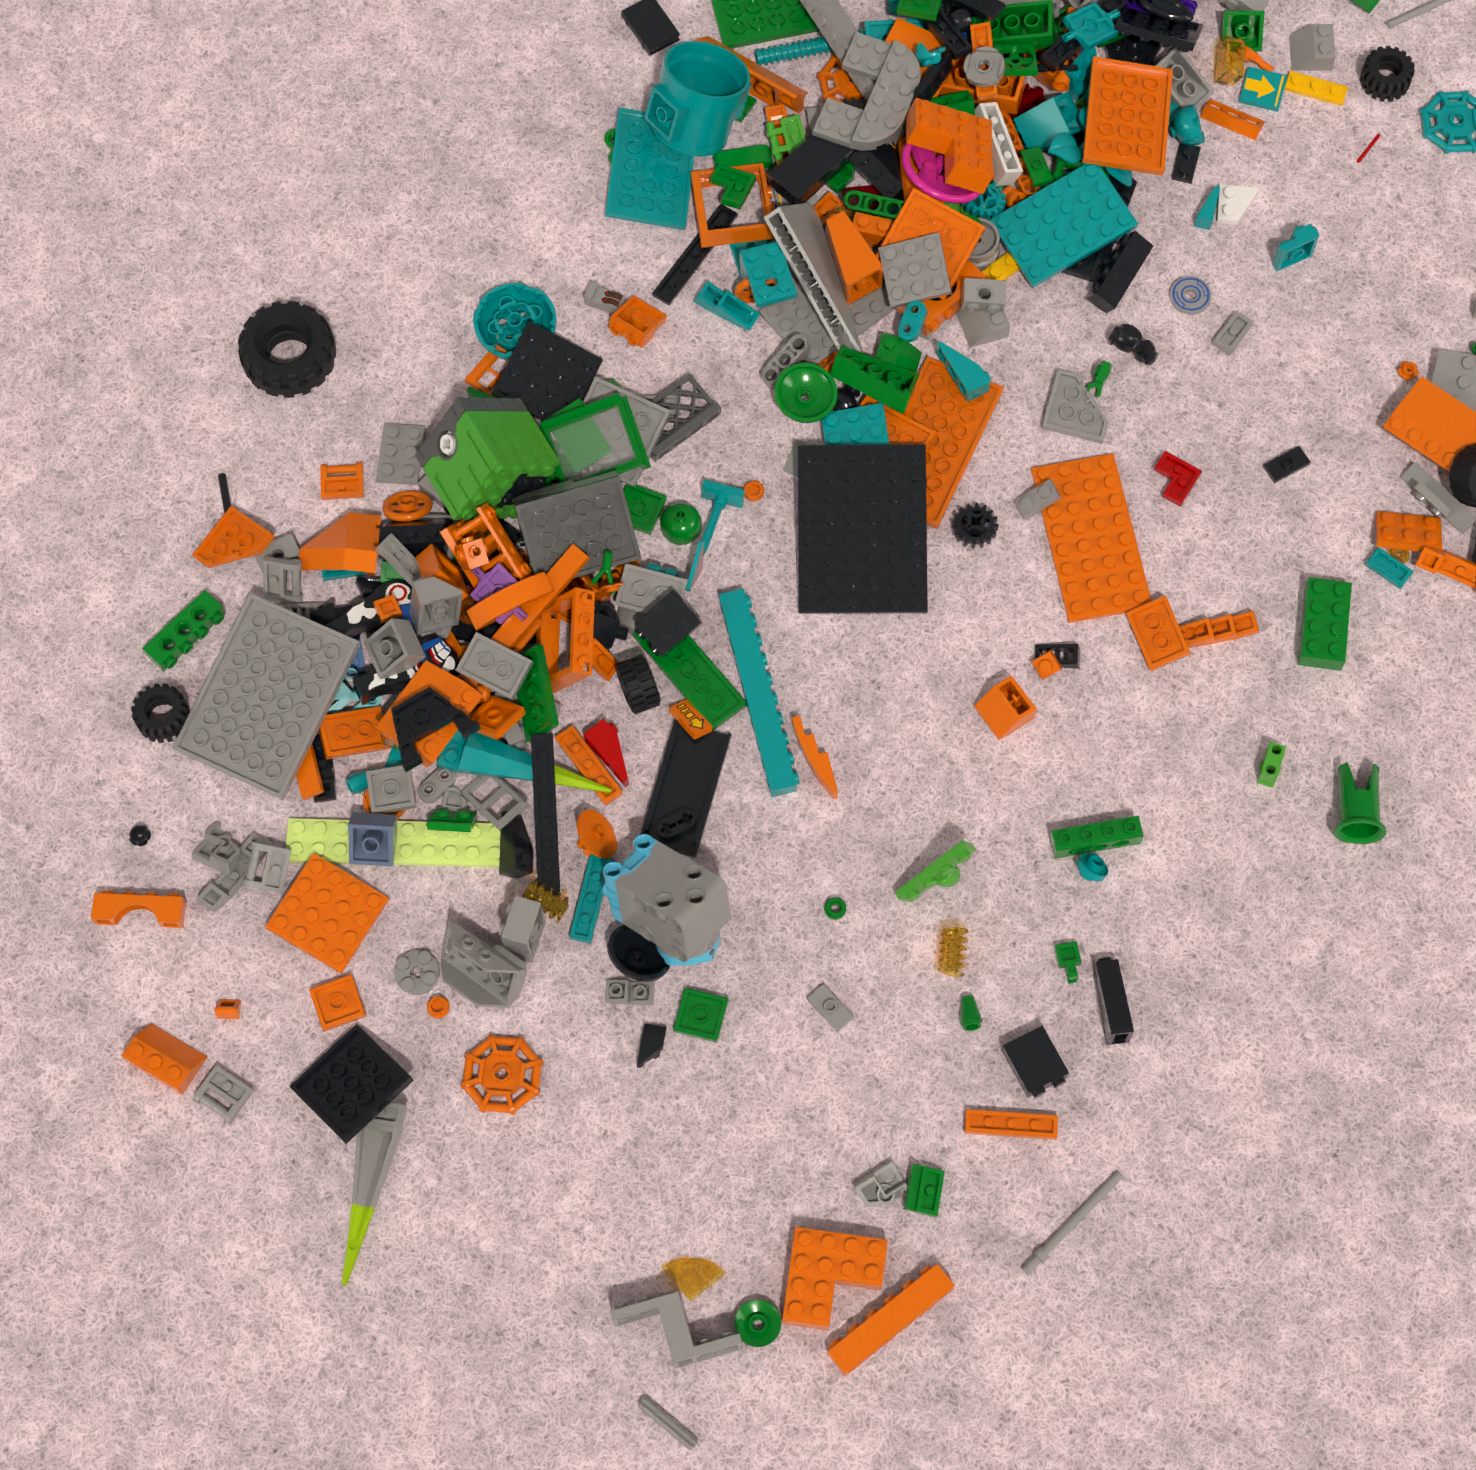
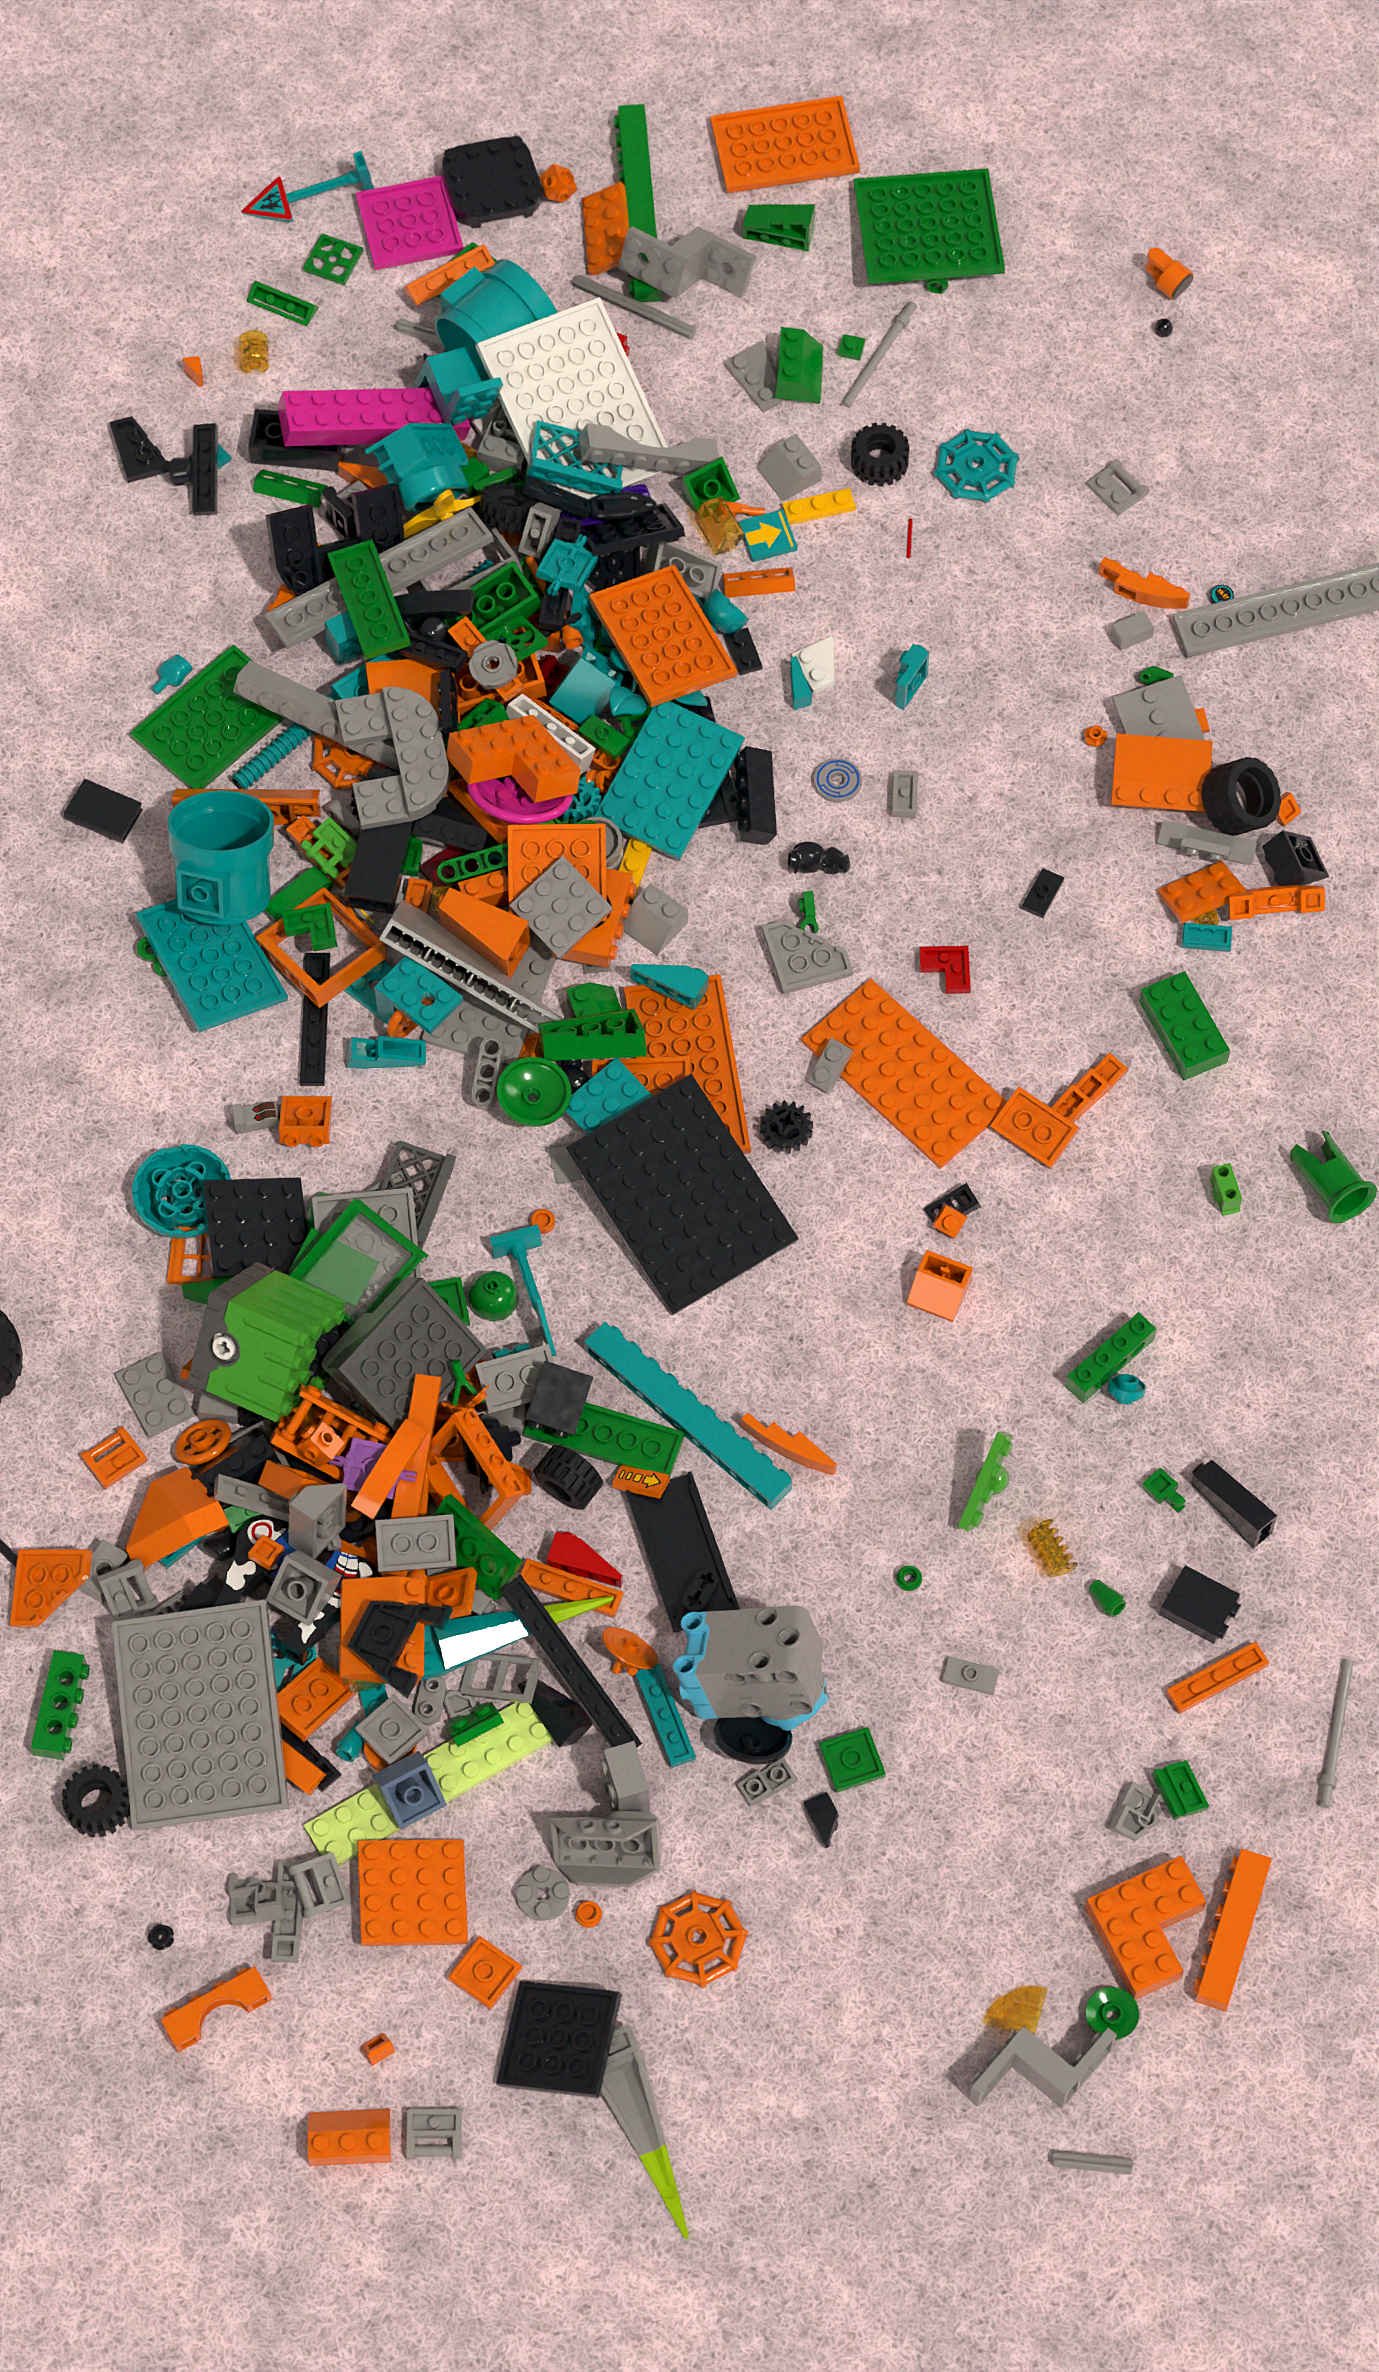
camera: 35 degrees left, 5 degrees down
clear yellow piece [522,878,570,924] -> none
teal plate [898,300,928,342] -> none
teal piece [915,42,946,67] -> none
light grey brick [961,278,1006,314] -> none

